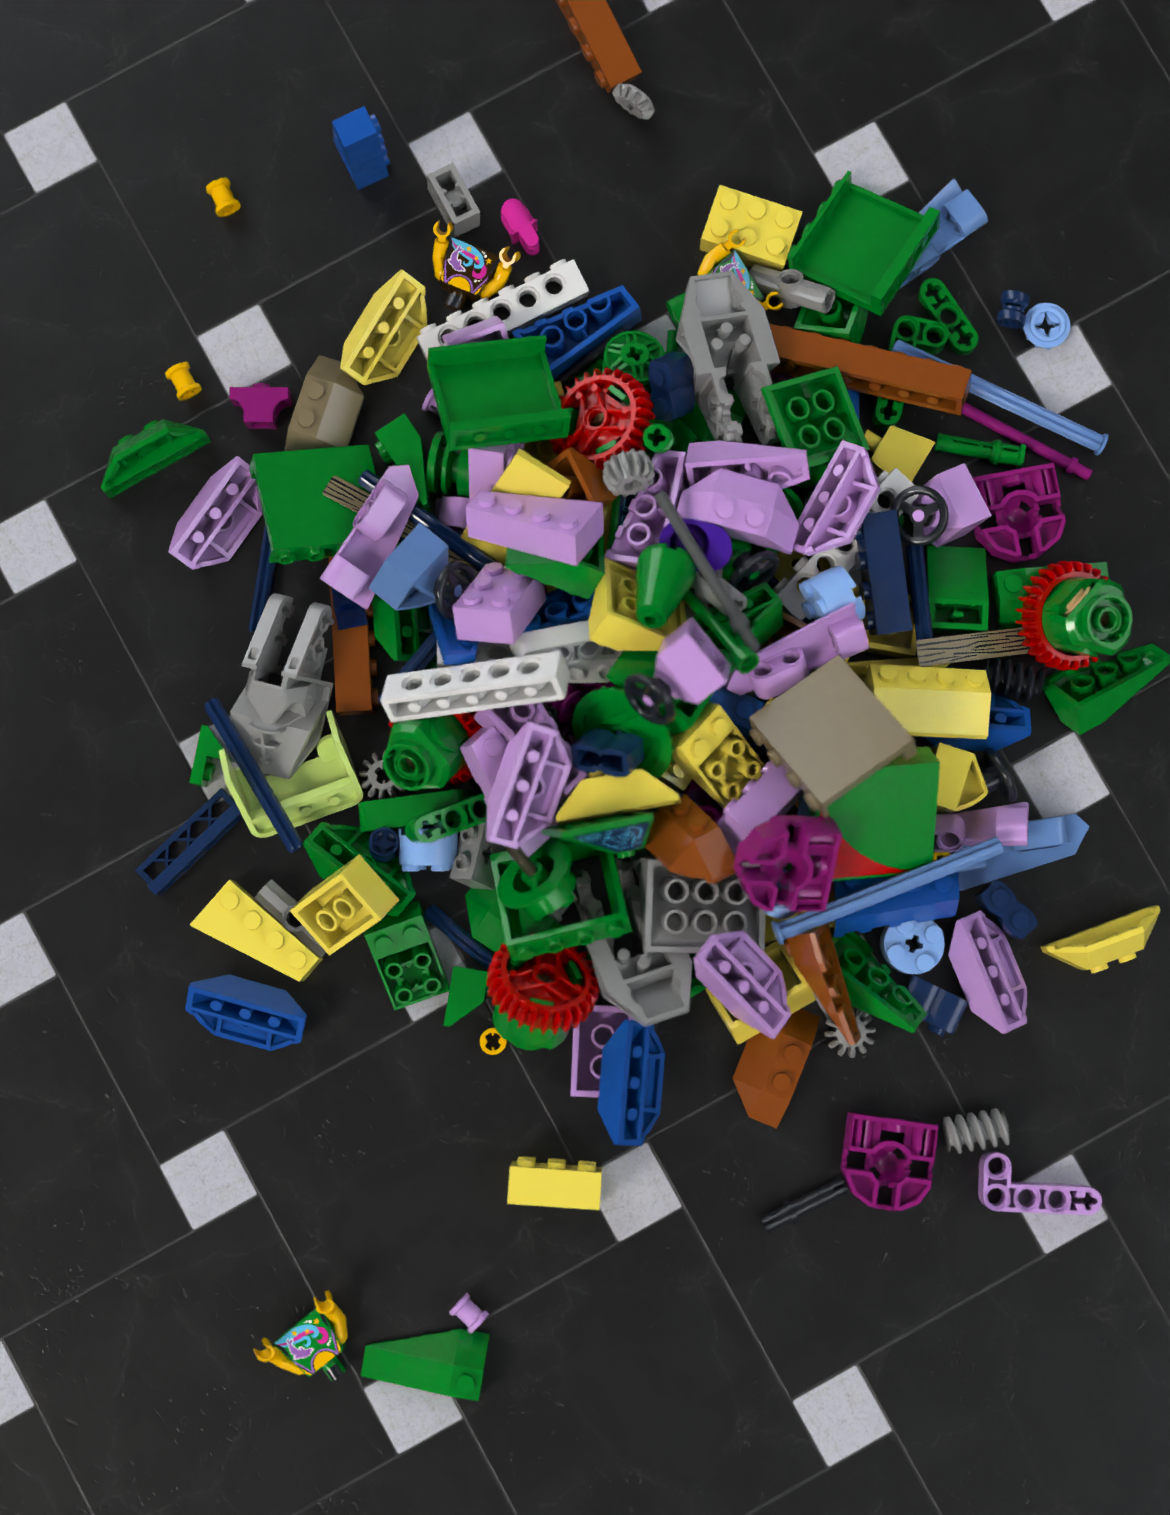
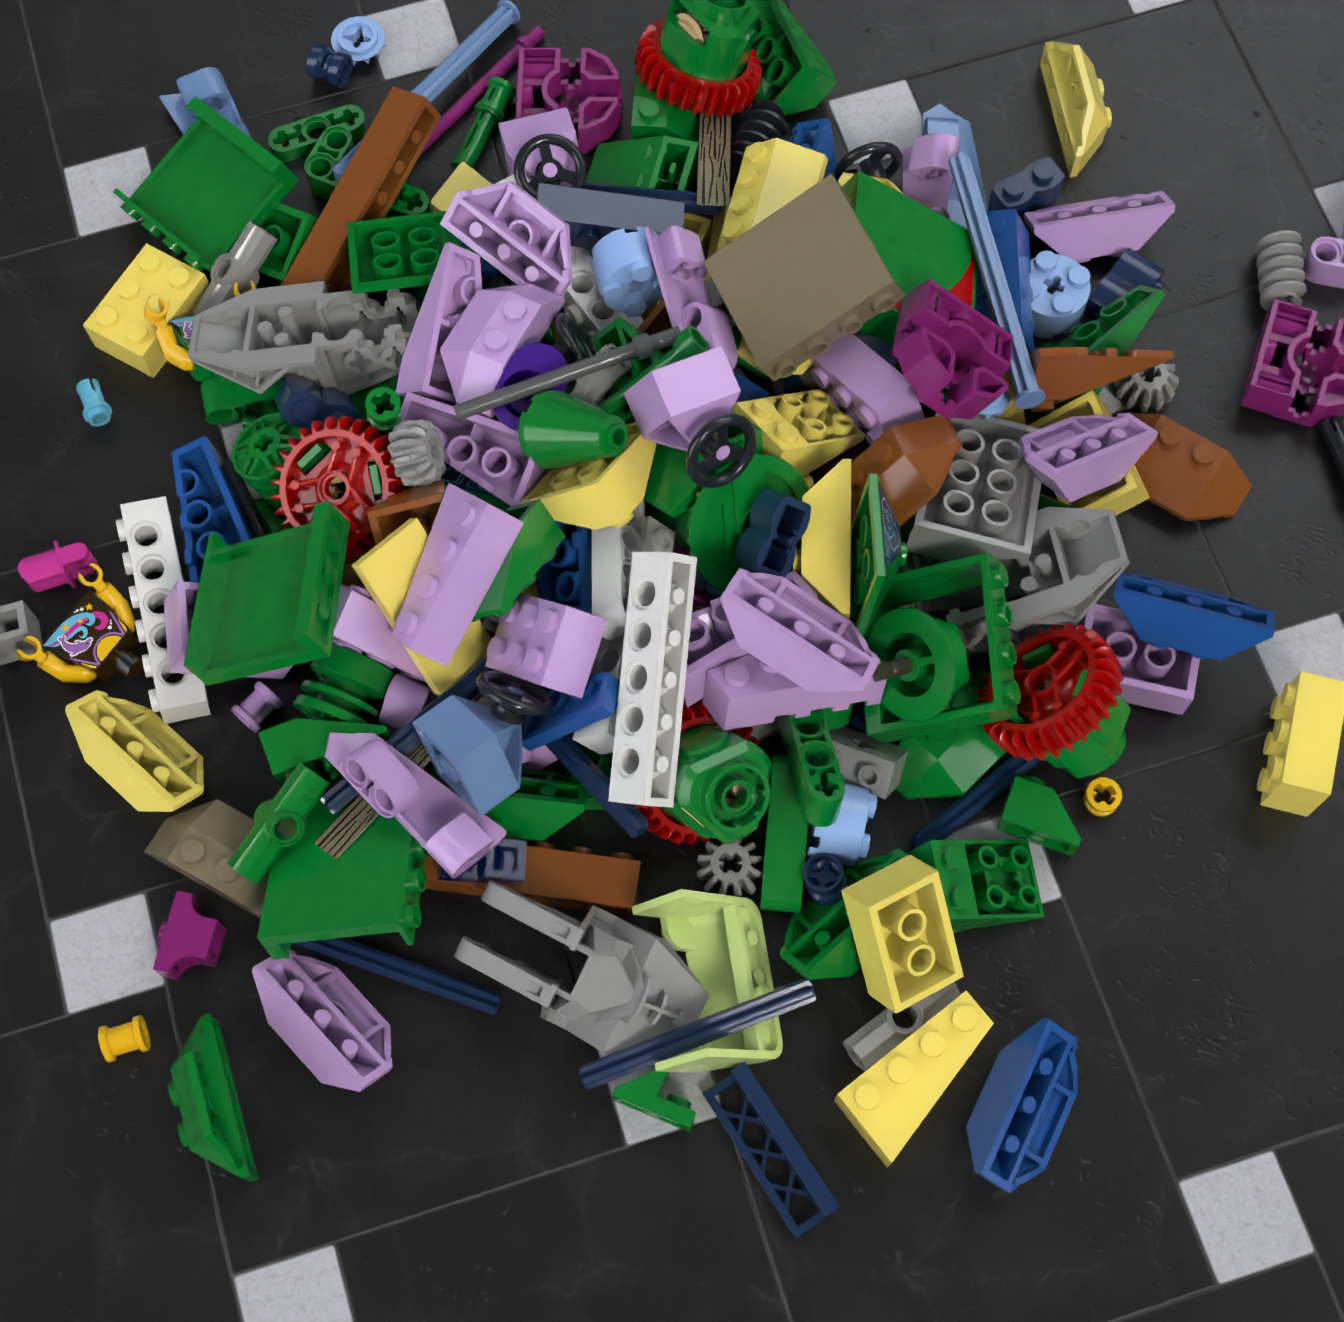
camera: 80 degrees left, 15 degrees down
none -> medium azure pin [76,378,112,427]
none -> green piece [227,763,330,884]

